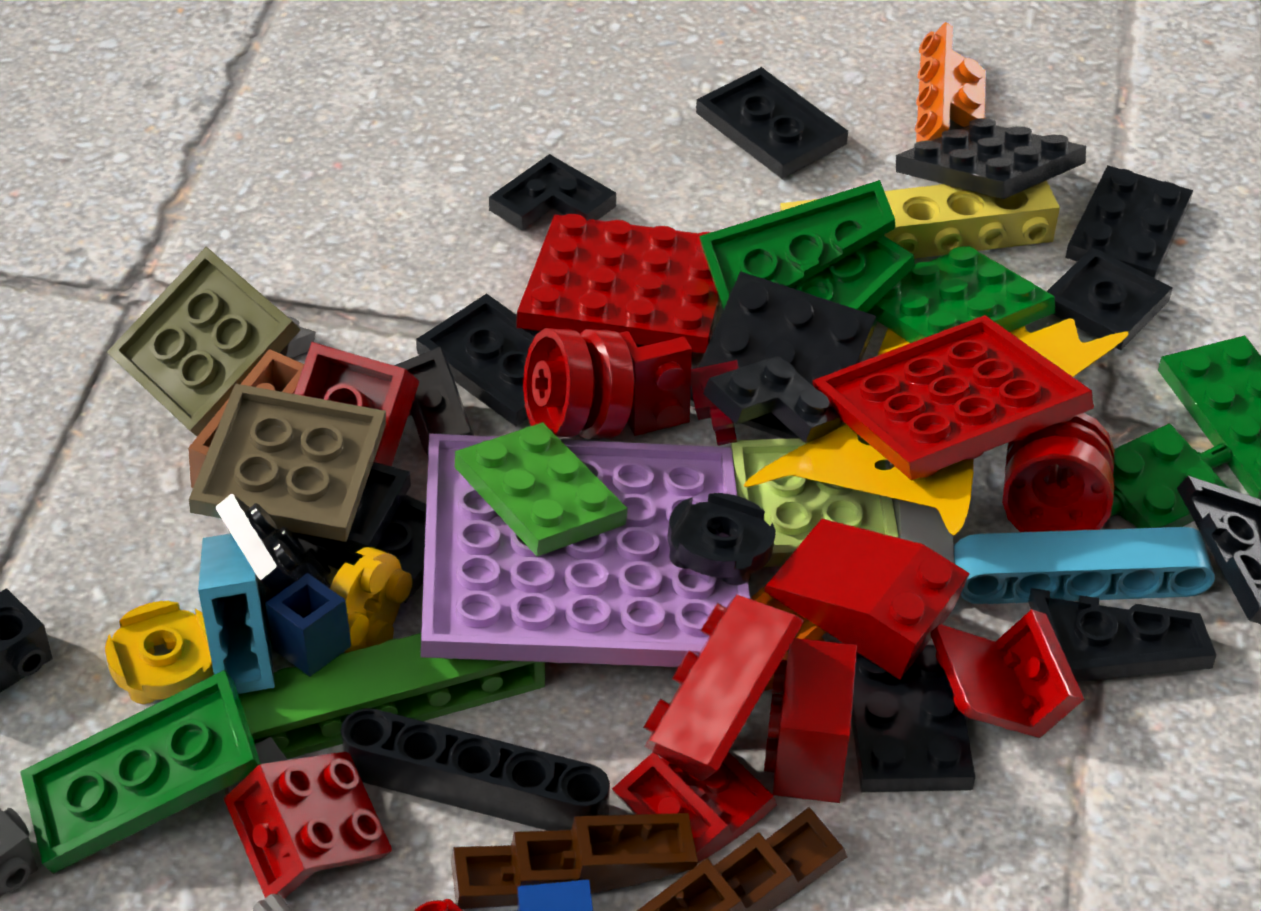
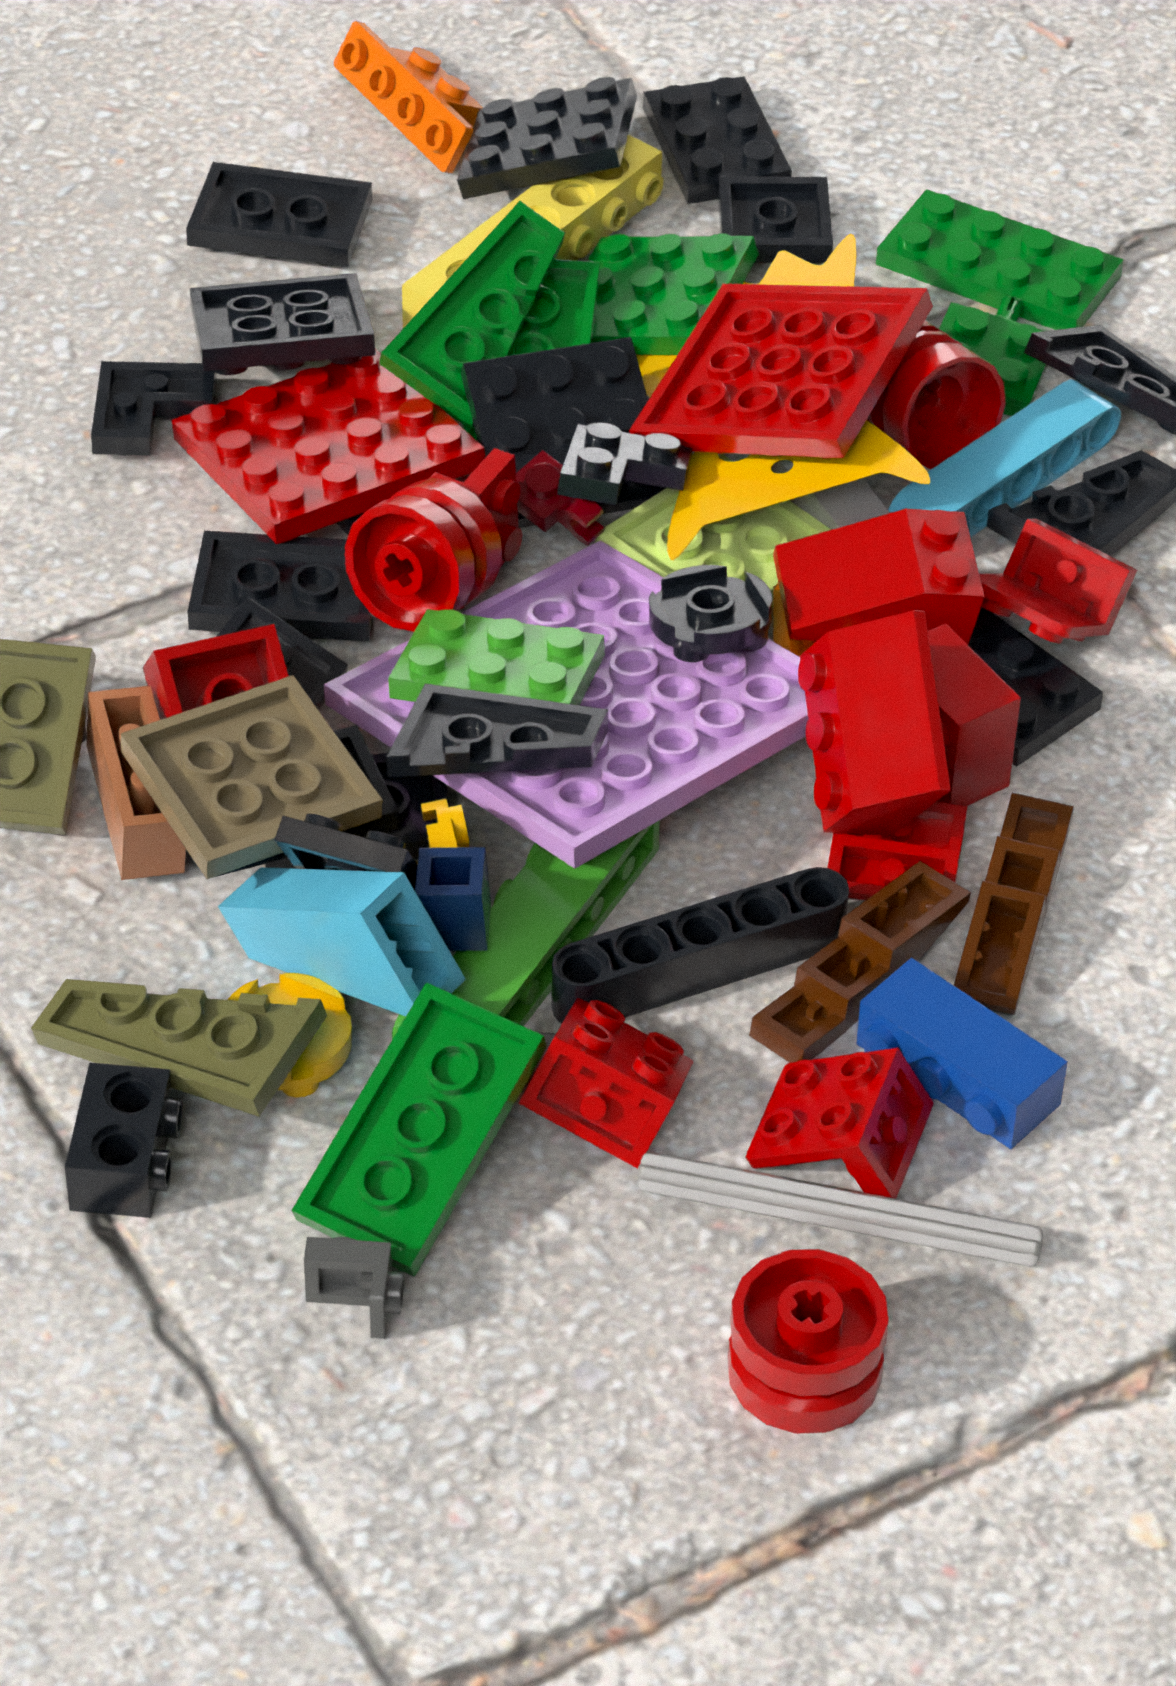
camera: 40 degrees left, 0 degrees up
none -> olive wing [31,979,327,1117]
none -> black plate [189,273,376,375]
none -> black wing [386,684,609,777]

